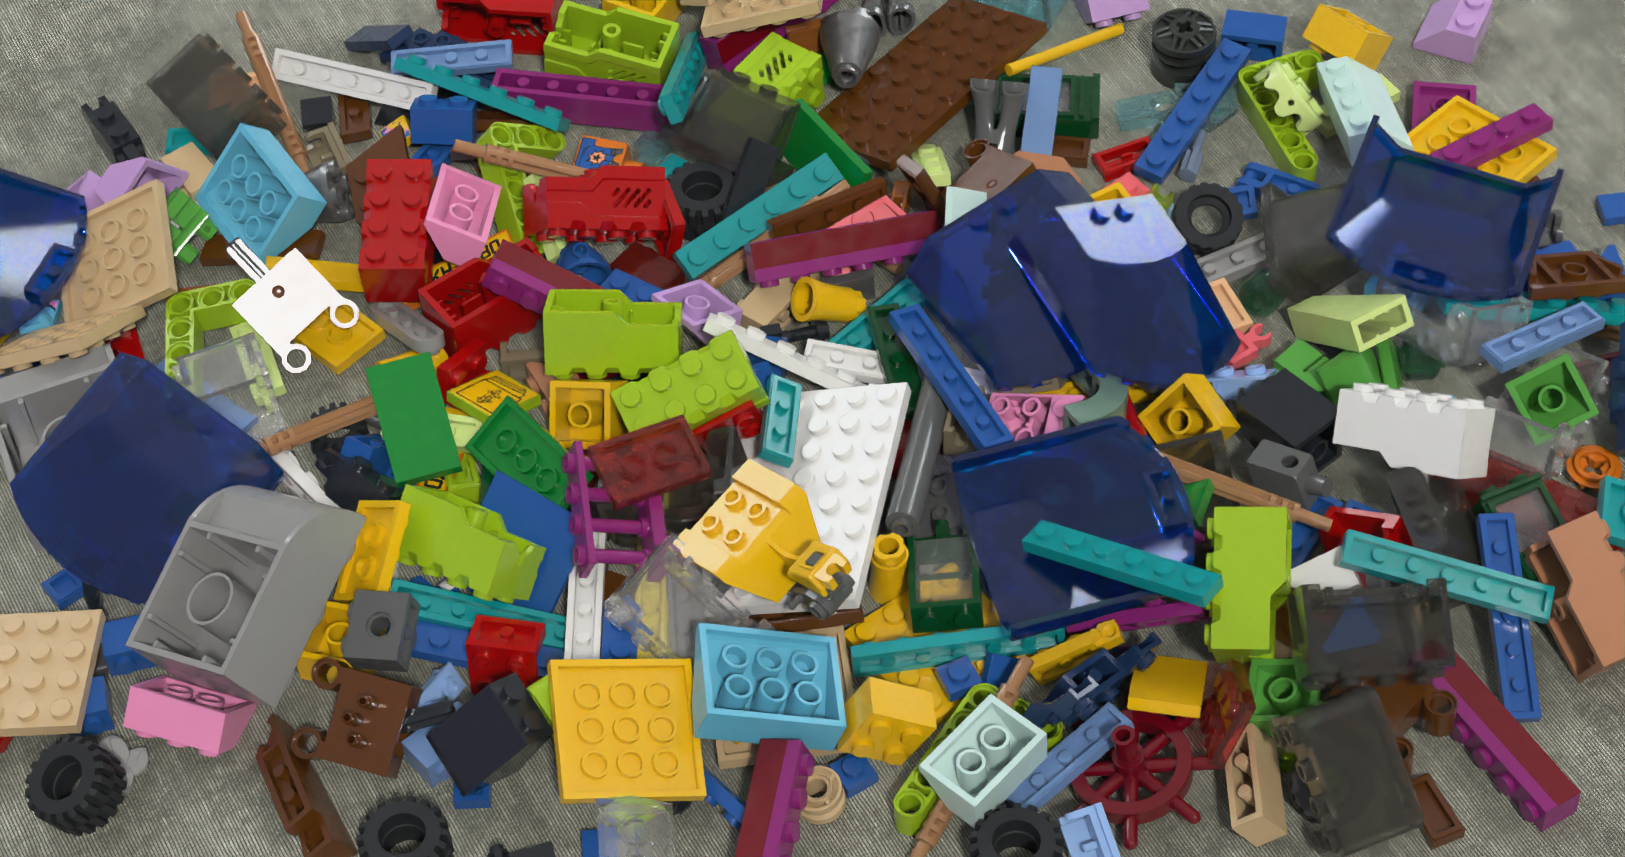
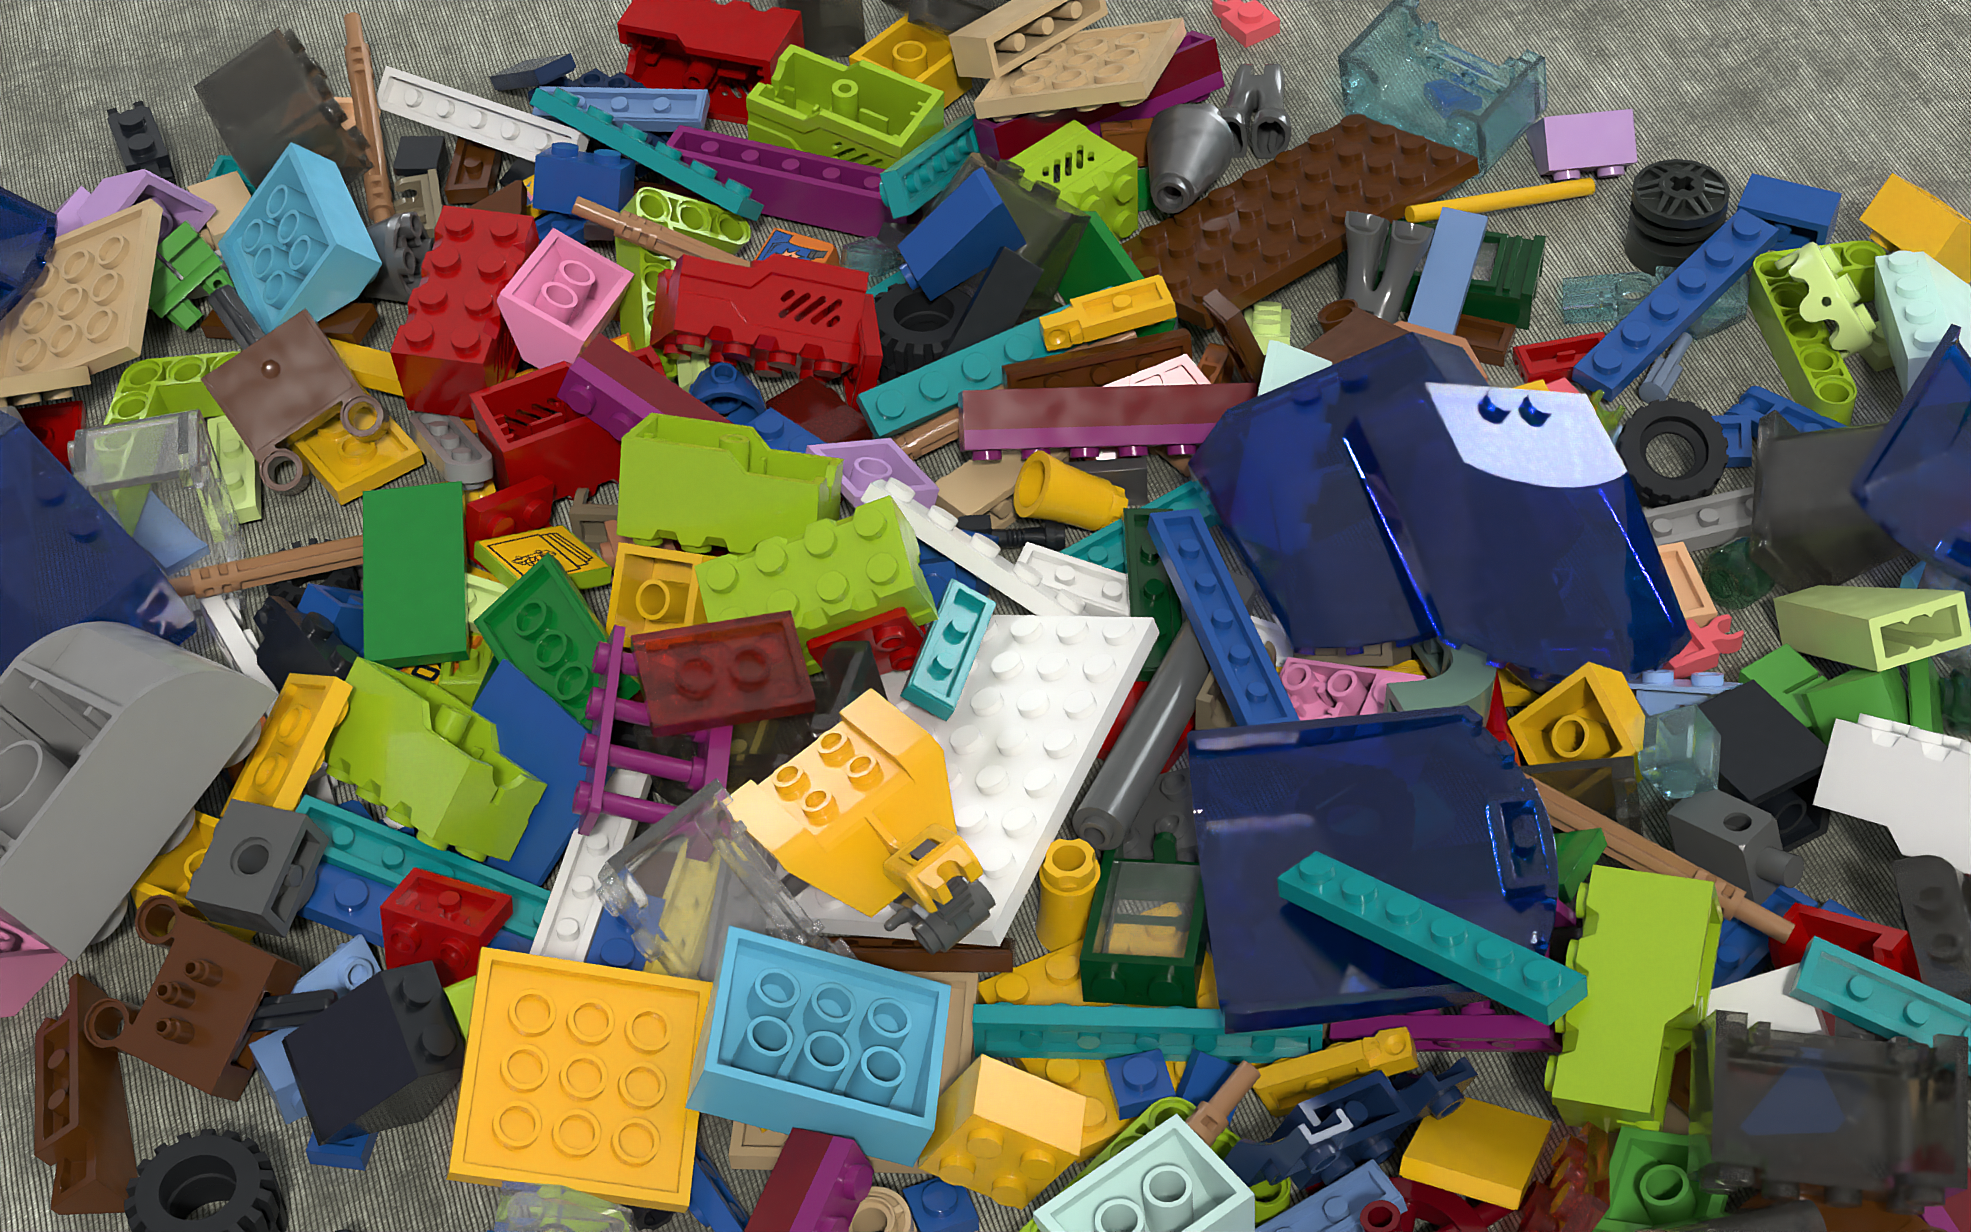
camera: 10 degrees right, 5 degrees down
none -> blue slope [897,167,1027,301]
none -> yellow hinge [1039,275,1177,351]
none -> clear light blue brick [1638,704,1721,801]

